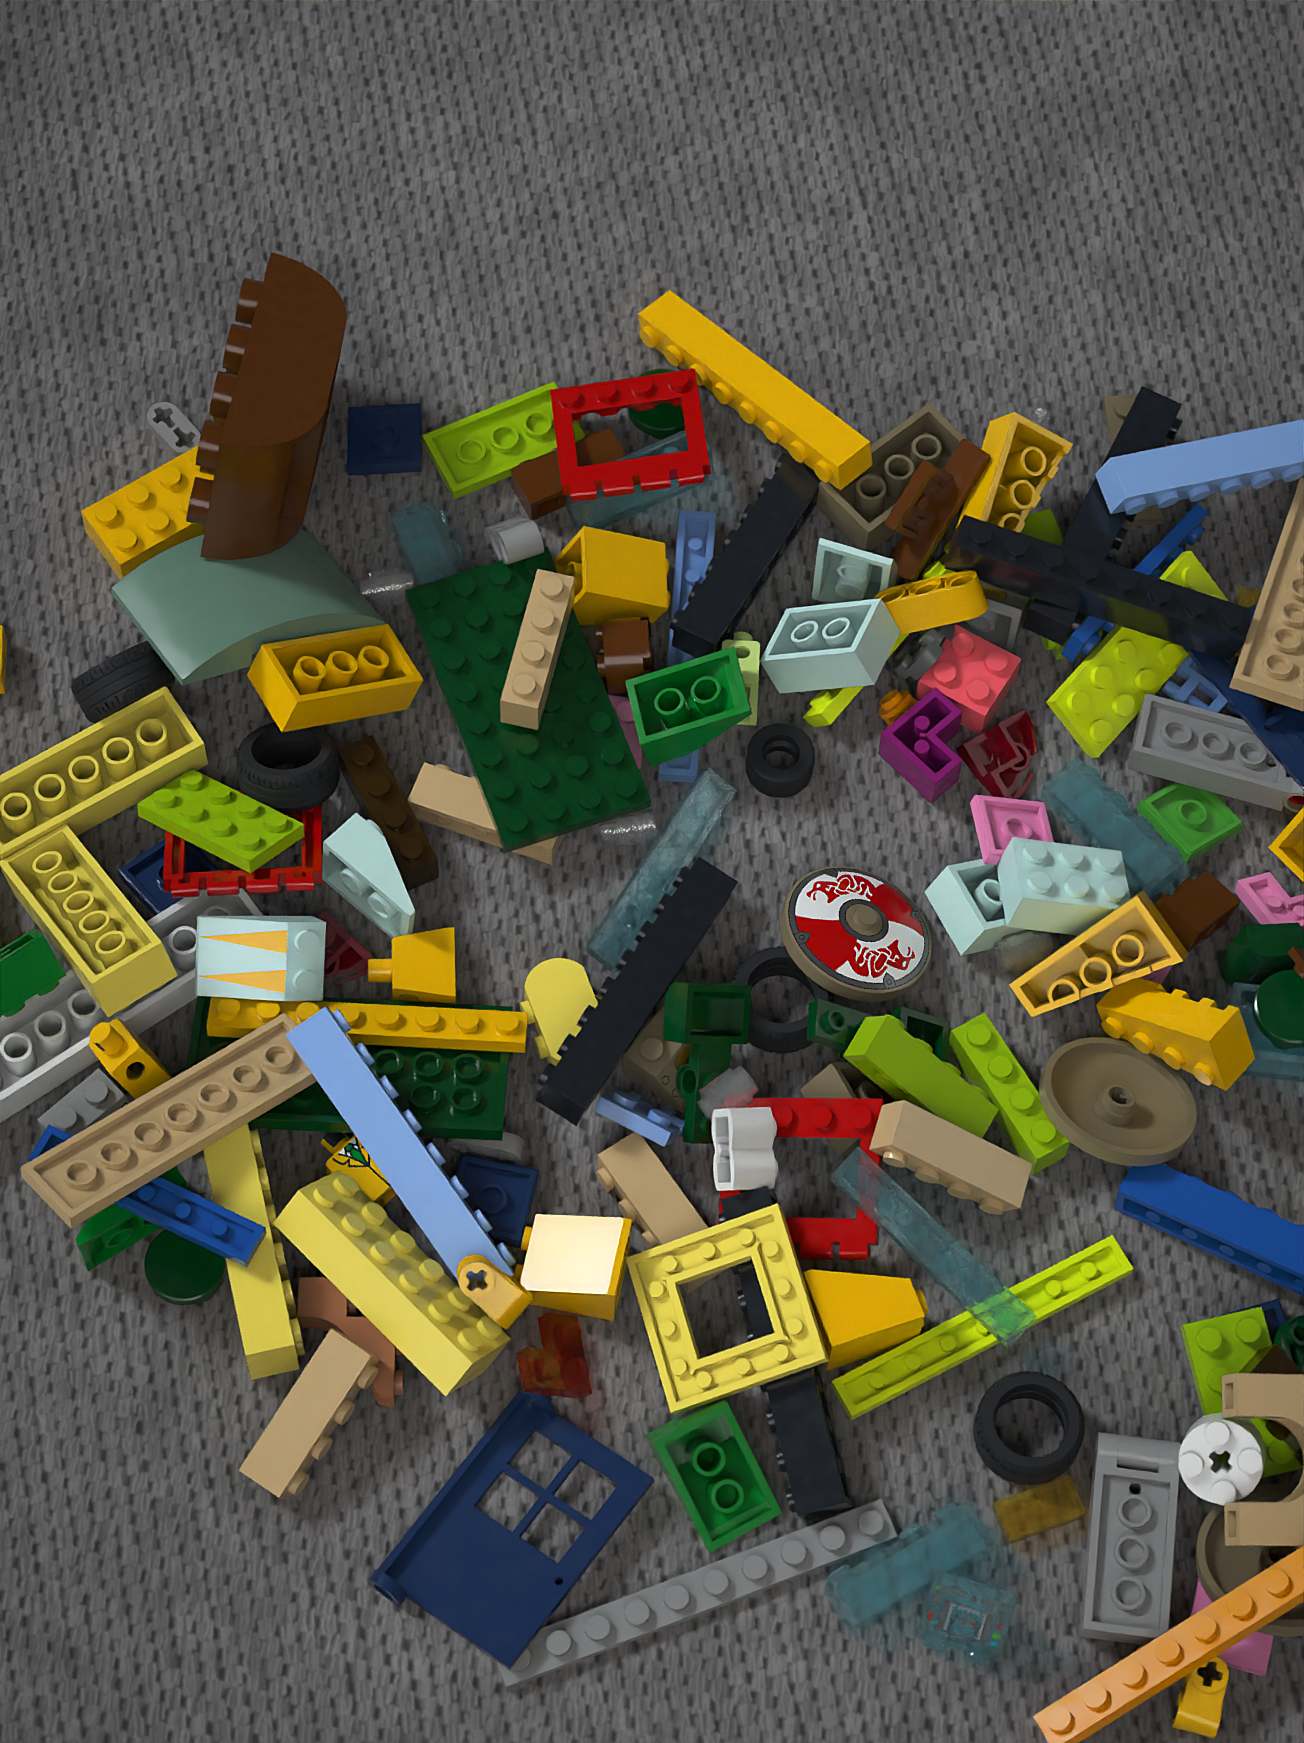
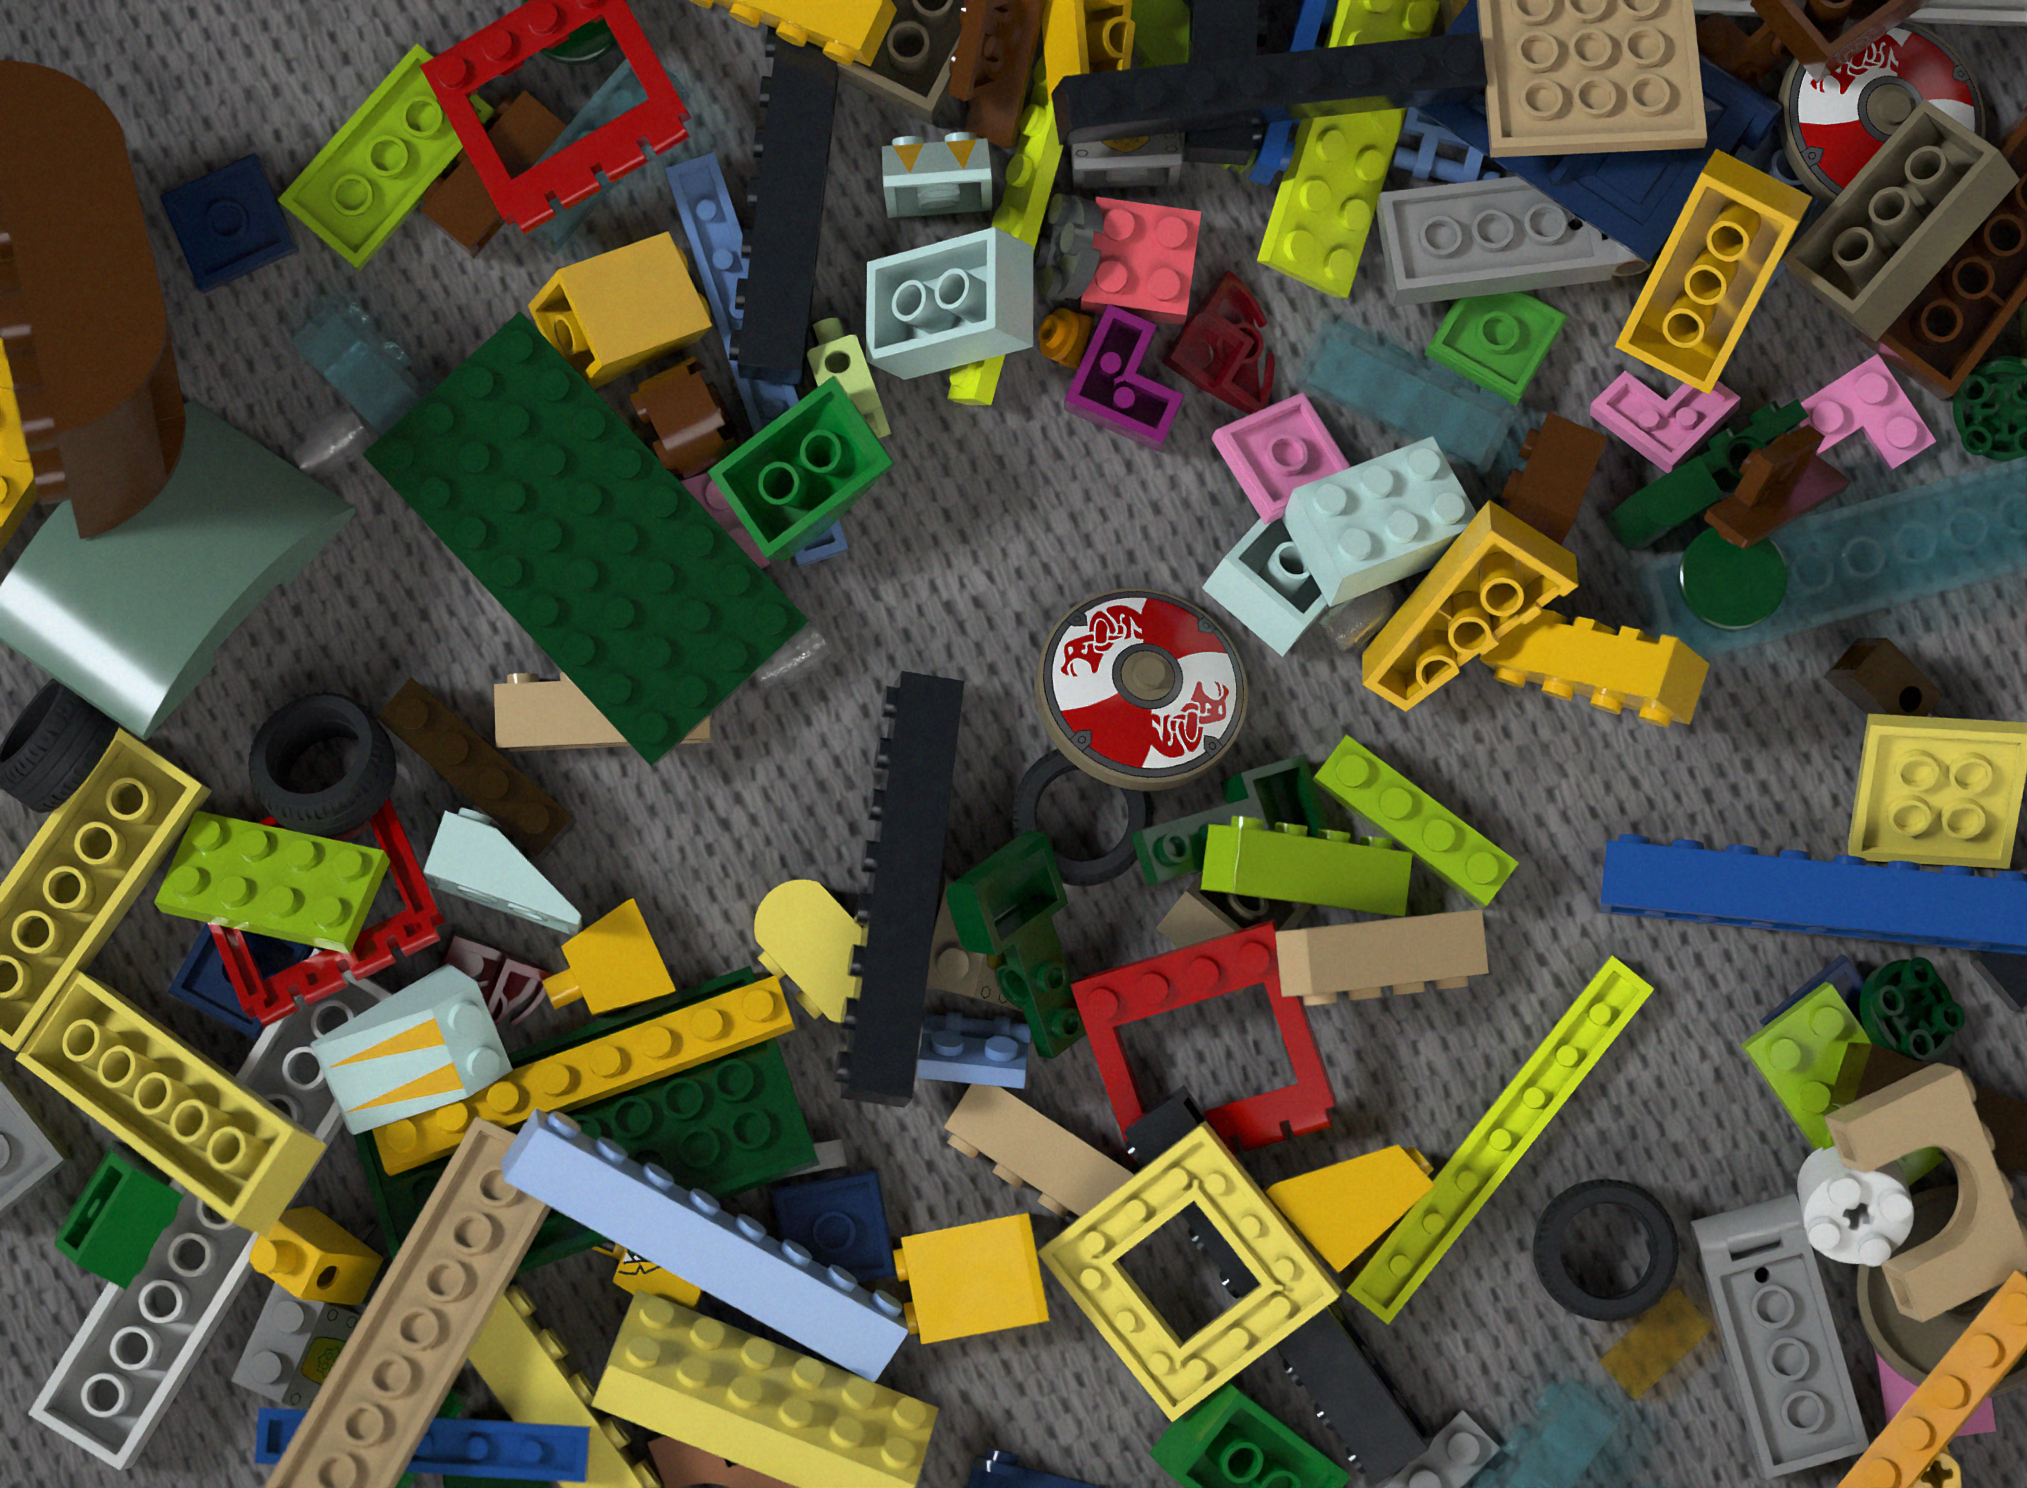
camera: 20 degrees left, 20 degrees up
yellow brick [247,624,423,732] -> none
yellow piece [456,1254,534,1330] -> none
light grey beam [483,516,544,564] -> none
tan brick [500,569,575,730] -> none
clear red plate [516,1312,592,1399] -> none
clear light blue plate [584,767,736,973] -> none
clear brick [697,1065,759,1122] -> none
white brick [712,1107,779,1191] -> none
black tyre [746,723,815,798] -> none
clear light blue plate [828,1147,1037,1348] -> none
yellow beam [873,570,989,635] -> none
dark tan dish [1039,1037,1197,1166] -> none

